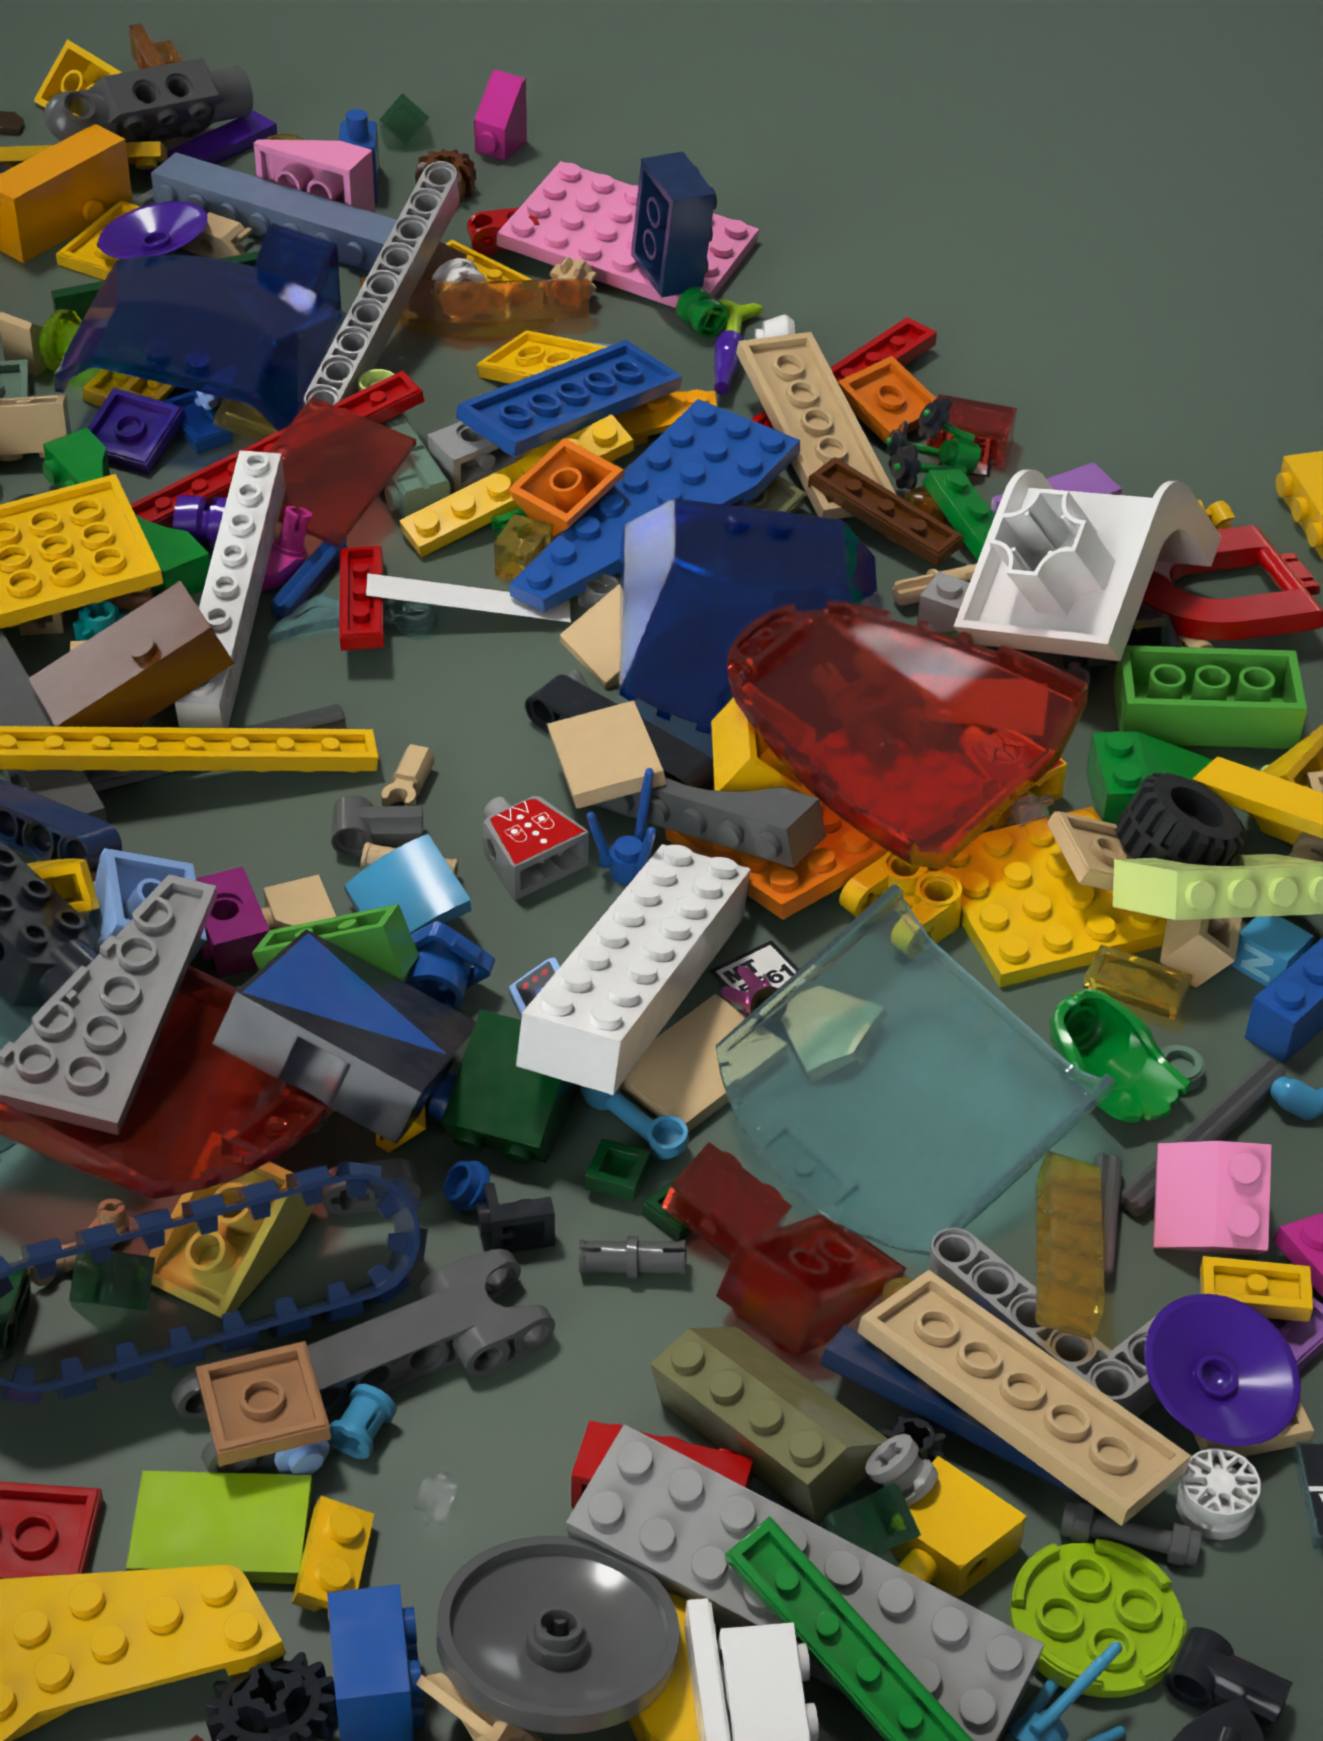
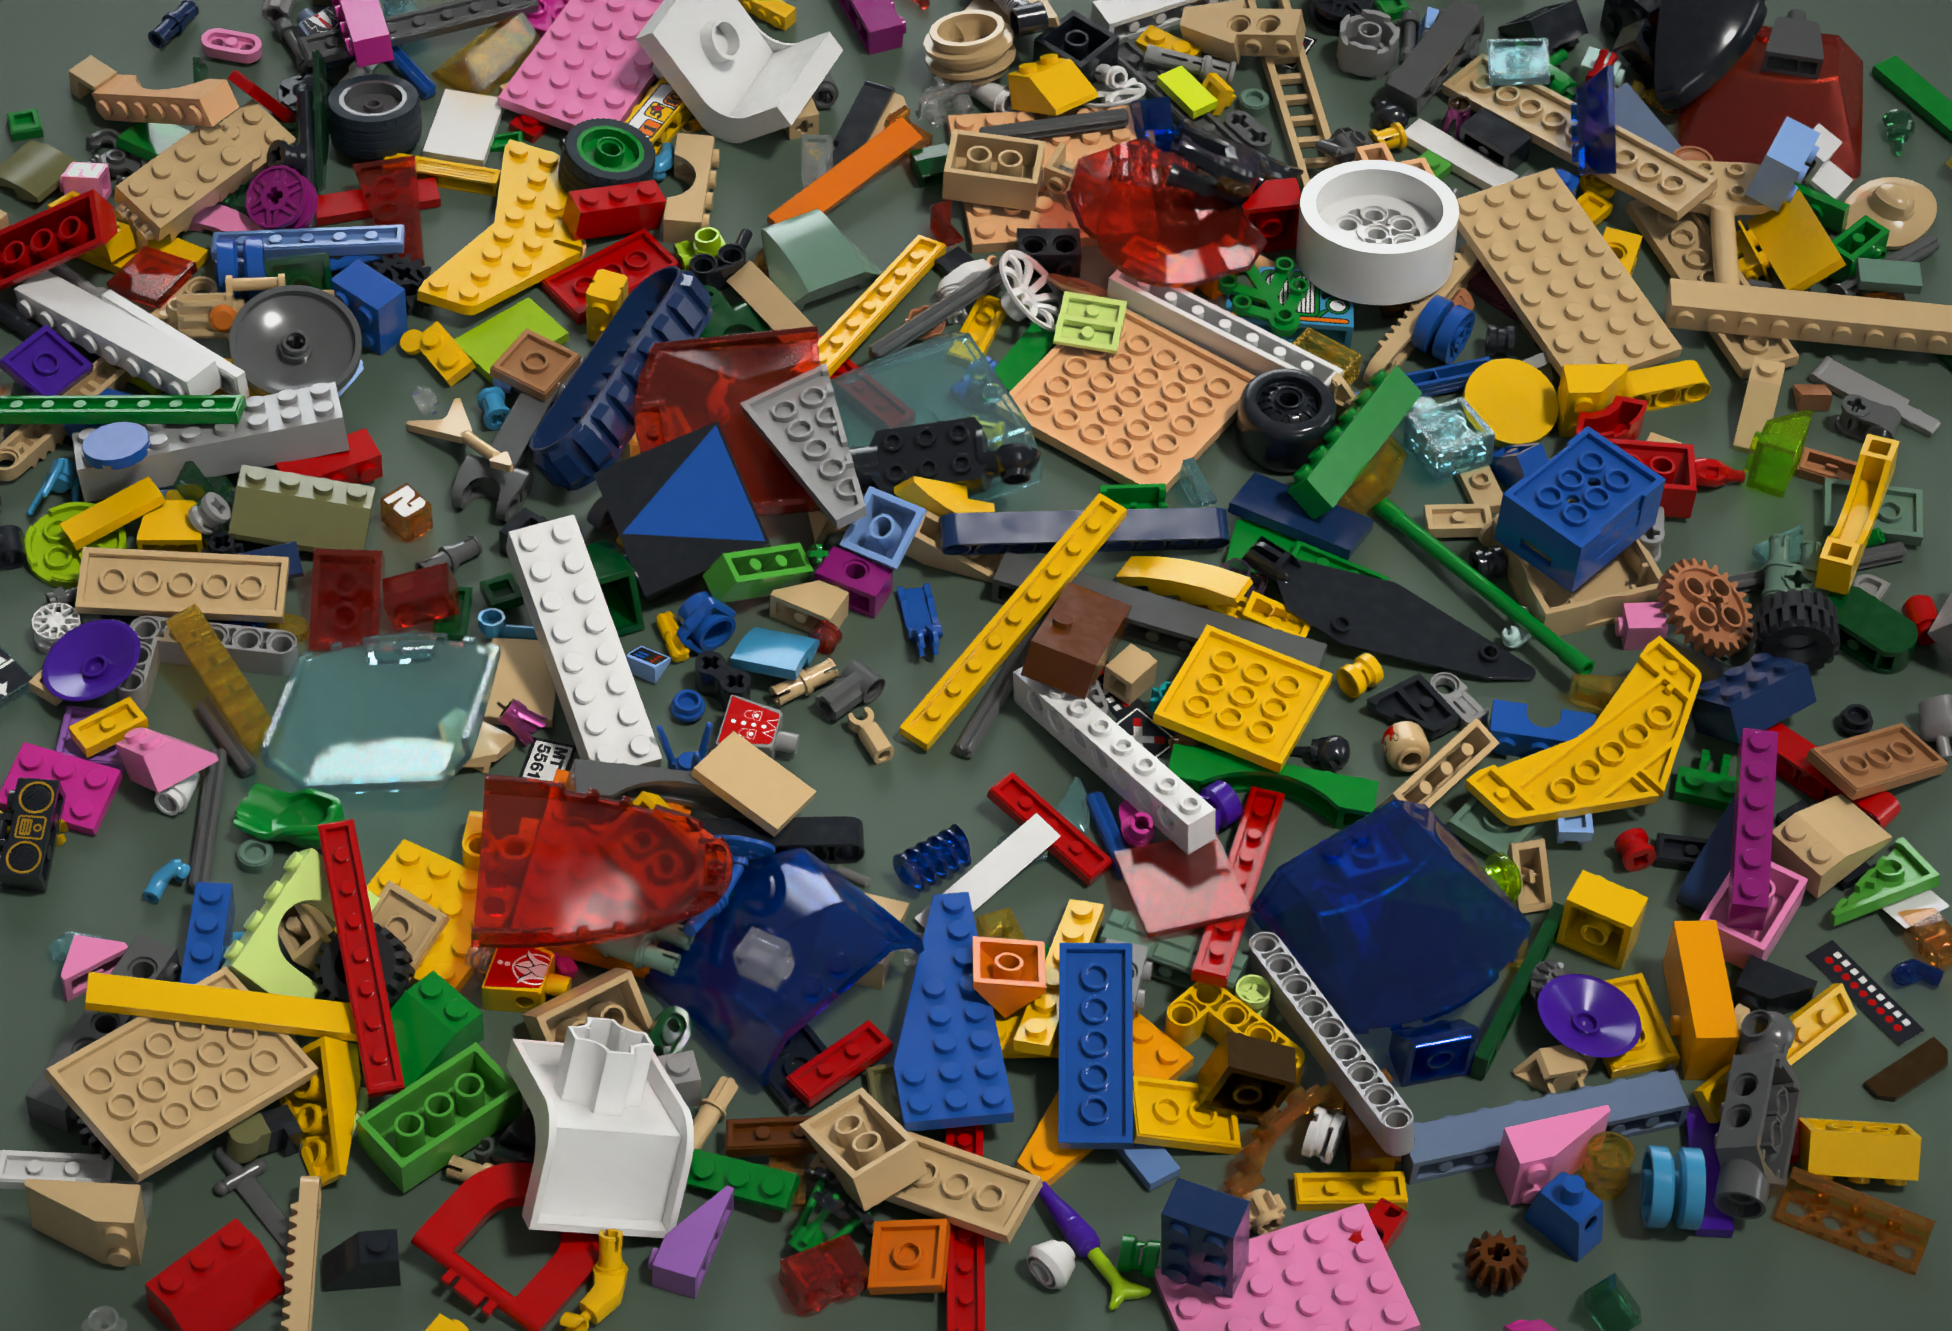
camera: 135 degrees right, 5 degrees up
none -> yellow tile [59,476,166,551]
none -> tile [82,422,151,470]
none -> red tile [317,819,405,1098]
none -> clear orange brick [380,483,433,544]
none -> tan piece [406,398,514,472]
none -> yellow brick [586,269,628,342]
none -> yellow piece [656,611,690,663]
none -> blue plate [671,689,705,722]
none -> blue dish [683,835,776,937]
none -> black axle [695,651,751,712]
none -> clear brick [733,926,795,990]
none -> tan slope [799,1087,928,1211]
none -> green axle [804,544,829,565]
none -> clear red bush [808,620,843,654]
none -> clear blue piece [893,824,971,892]
none -> blue arm [897,583,943,657]
none -> yellow beam [1164,982,1305,1090]
none -> dark brown brick [1198,1031,1297,1125]
none -> yellow brick [1556,870,1648,970]
none -> dark azure wheel [1640,1145,1706,1230]

